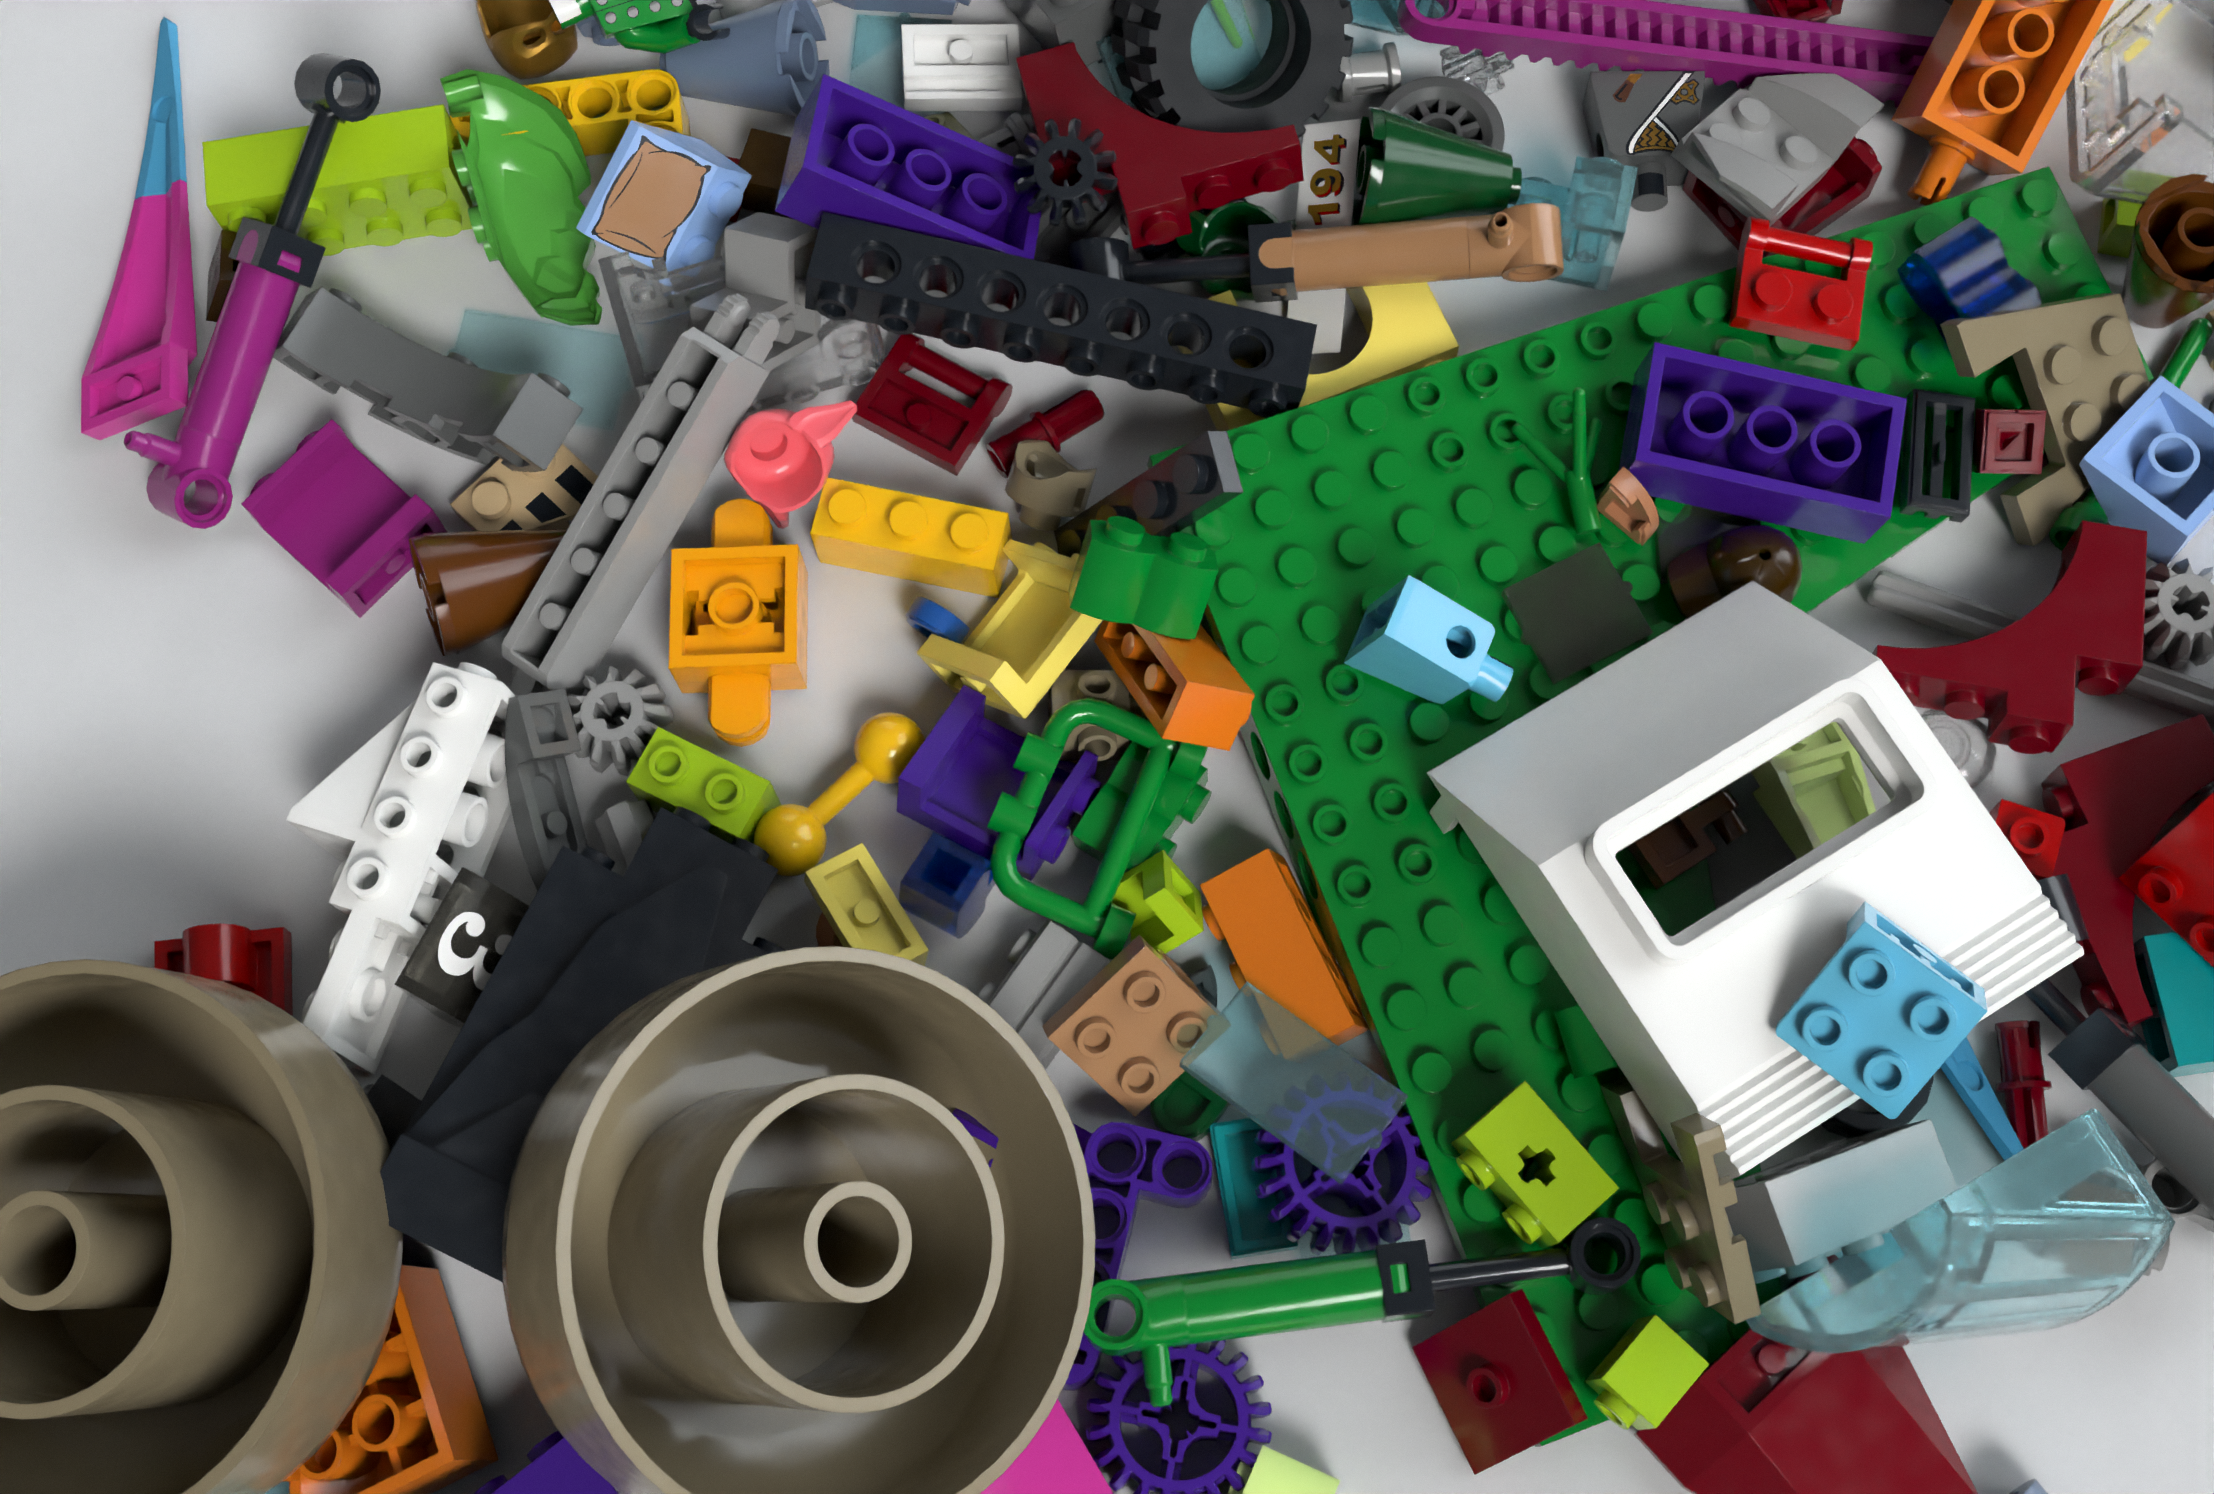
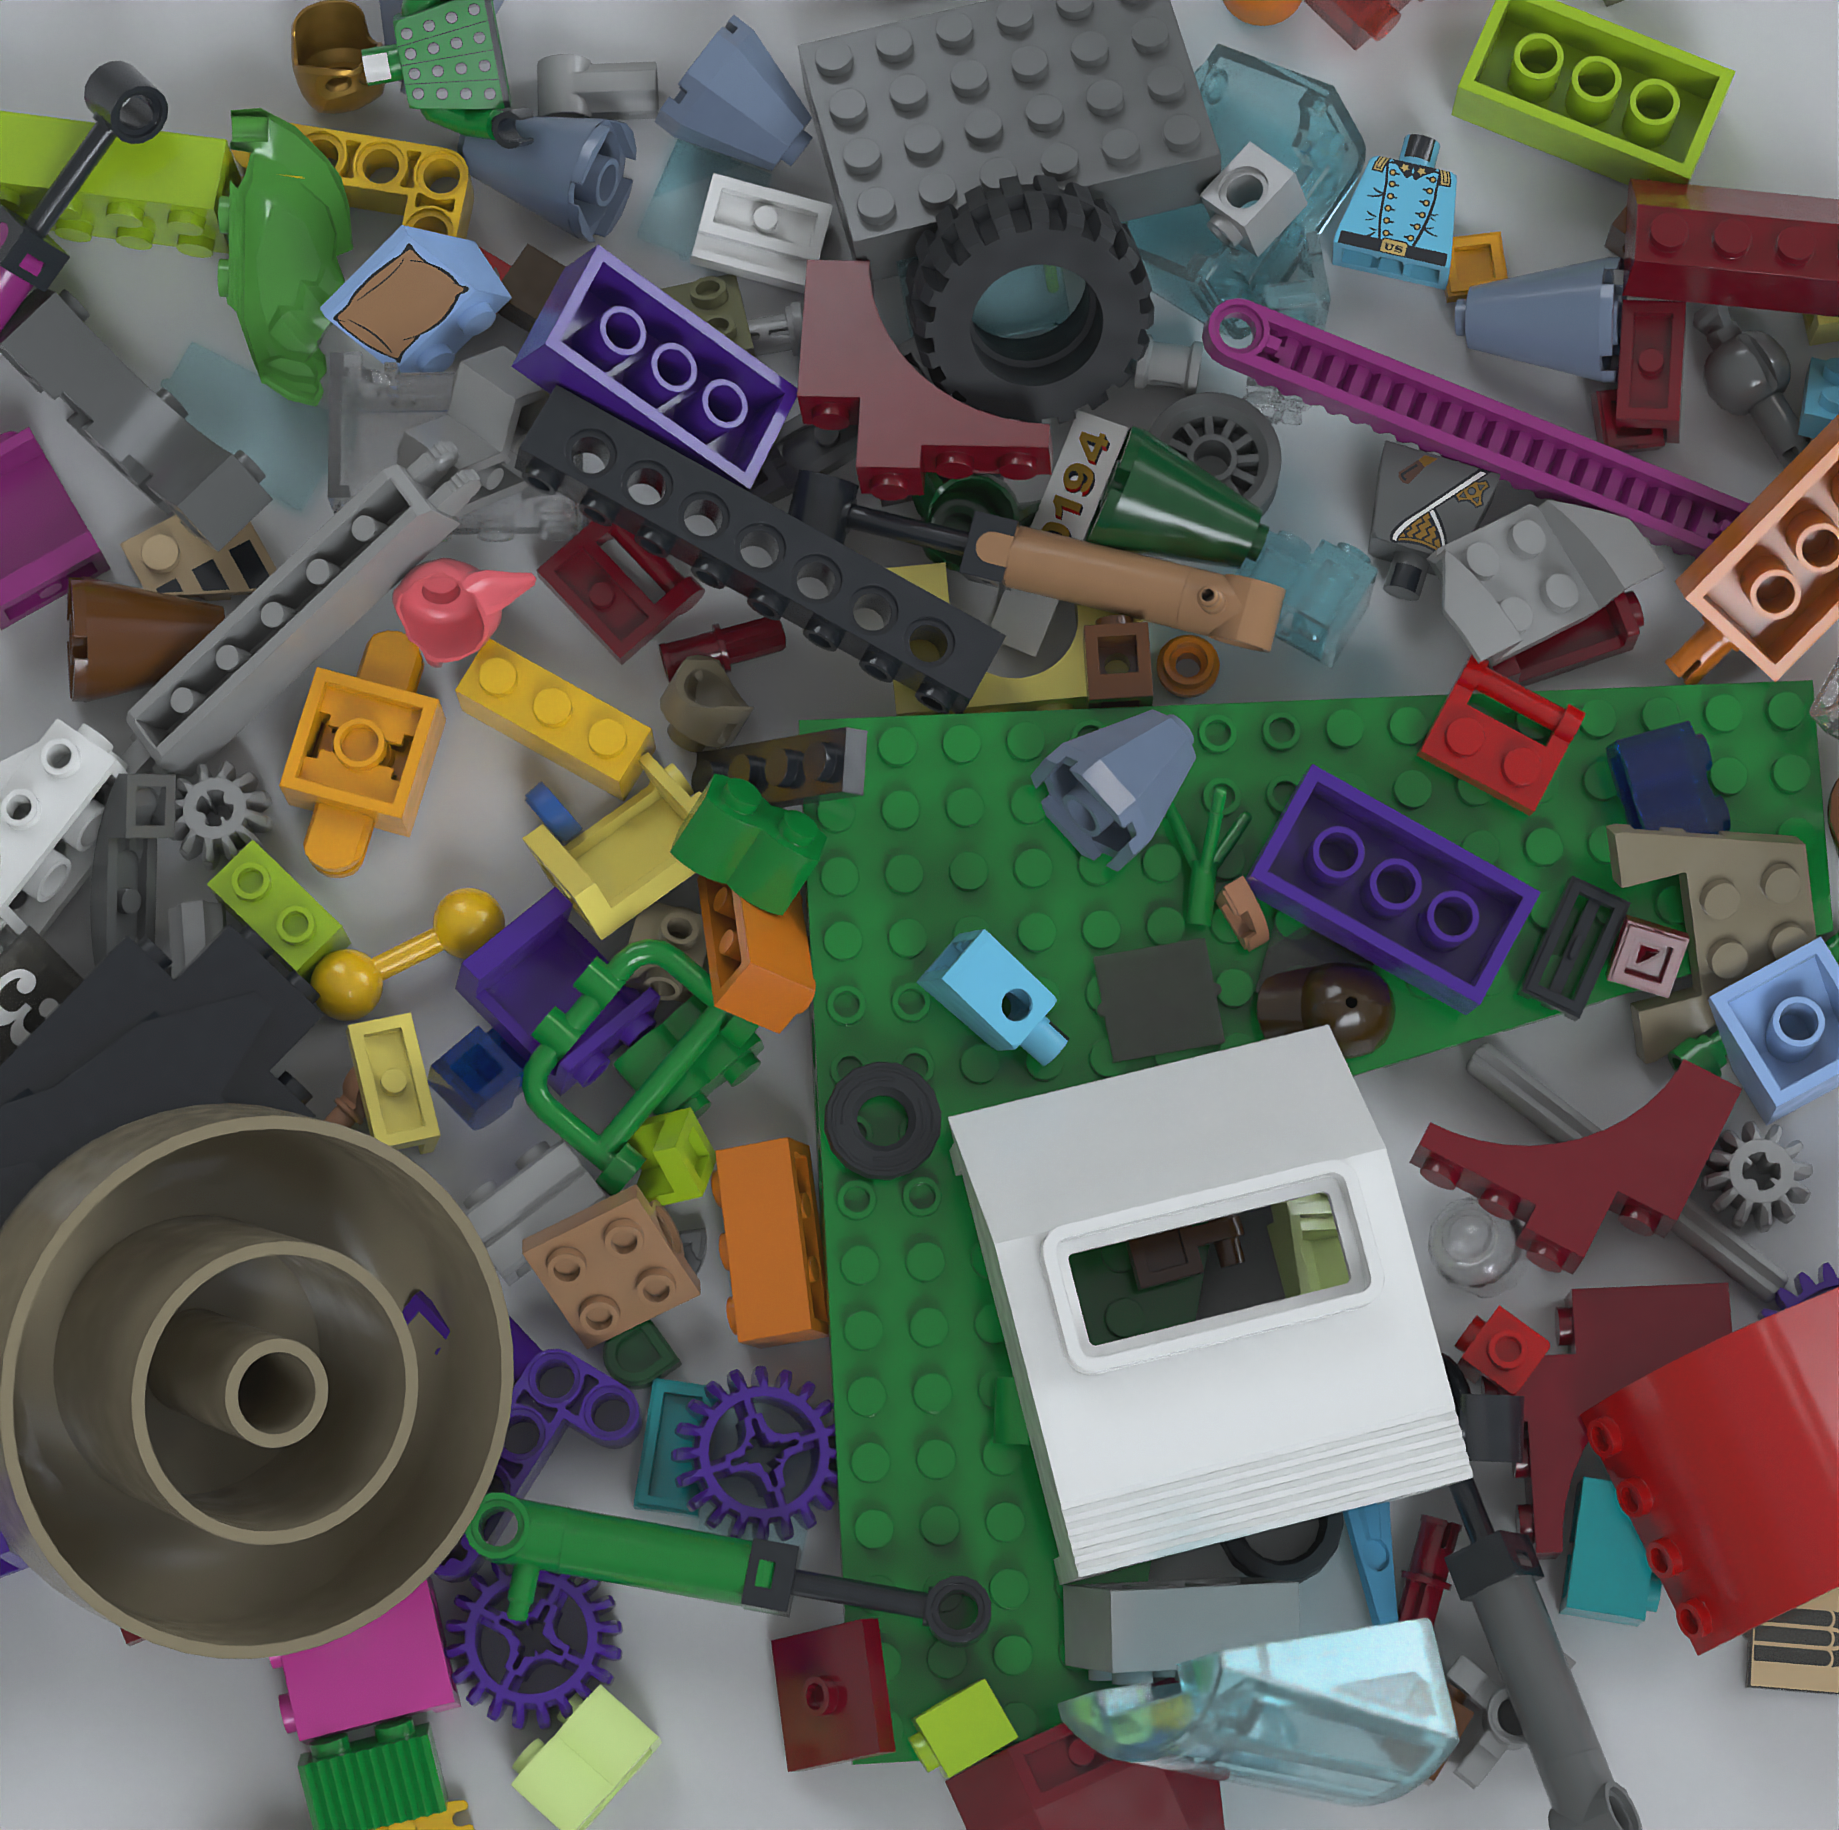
camera: 15 degrees right, 5 degrees up
black gear [1013,118,1118,227] -> none
clear light blue piece [1179,982,1408,1184] -> none
lime brick [1451,1081,1619,1249] -> none
dark tan wing [1600,1076,1761,1324] -> none
medium azure bracket [1776,901,1988,1119] -> none
none -> black tyre [824,1062,942,1180]
none -> sand blue cone [1030,709,1196,872]
none -> reddish brown brick [1083,615,1153,709]
none -> orange plate [1156,635,1220,698]

